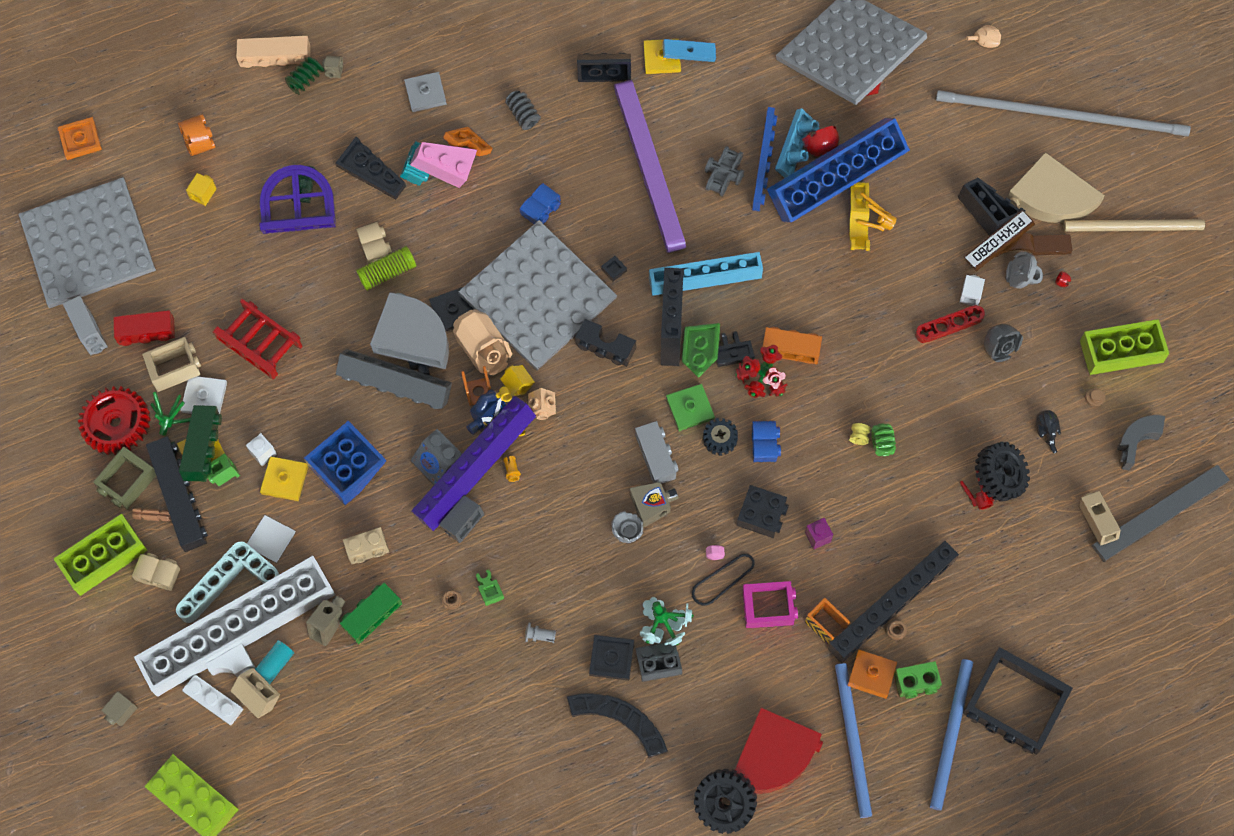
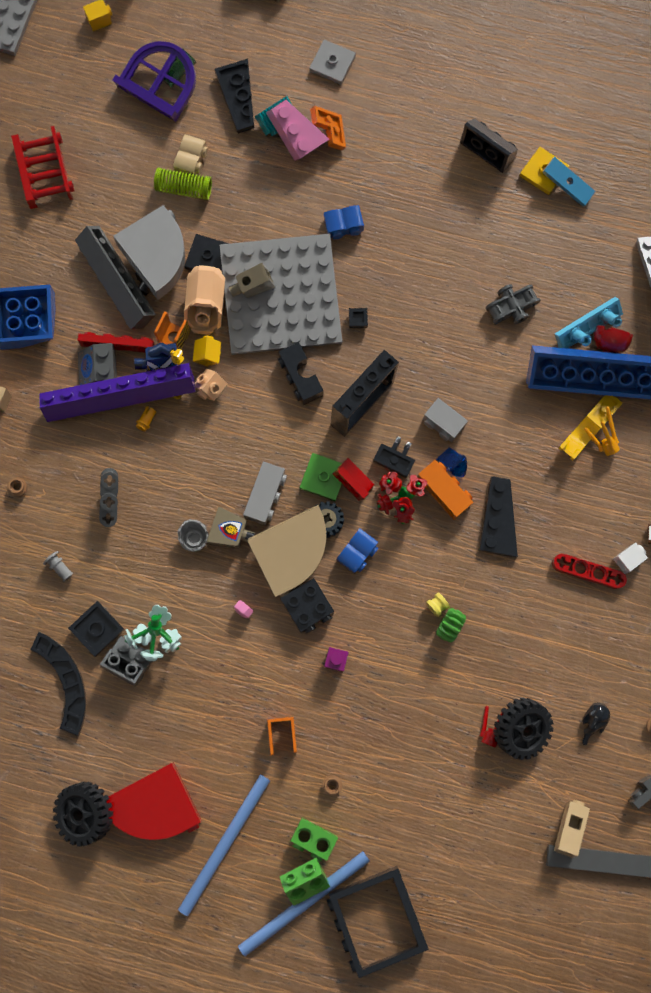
camera: 30 degrees right, 10 degrees up
dark grey hinge [439,495,484,543] -> none
bright green plate [476,570,504,606] -> none
dark grey piece [505,91,541,130] -> none
medium lavender beam [614,80,686,253] -> none
medium azure brick [649,252,763,296] -> none
bright green tile [682,323,720,378] -> none
black piece [692,554,755,606] -> none
dark pink window [742,581,798,628] -> none
blue plate [752,107,778,211] -> none
black brick [828,541,959,664] -> none
orange plate [847,649,897,699] -> none
dark grey cylinder [984,324,1023,362] -> none
none -> red plate [77,332,155,353]
none -> dark grey axle [99,468,119,527]
none -> dark tan torso [229,263,275,298]
none -> tan brick [248,505,326,597]
none -> bright green brick [280,858,330,906]
none -> red panel [332,458,375,501]
none -> light grey brick [422,398,468,442]
none -> clear blue tile [436,447,467,477]
none -> black wing [479,476,518,558]

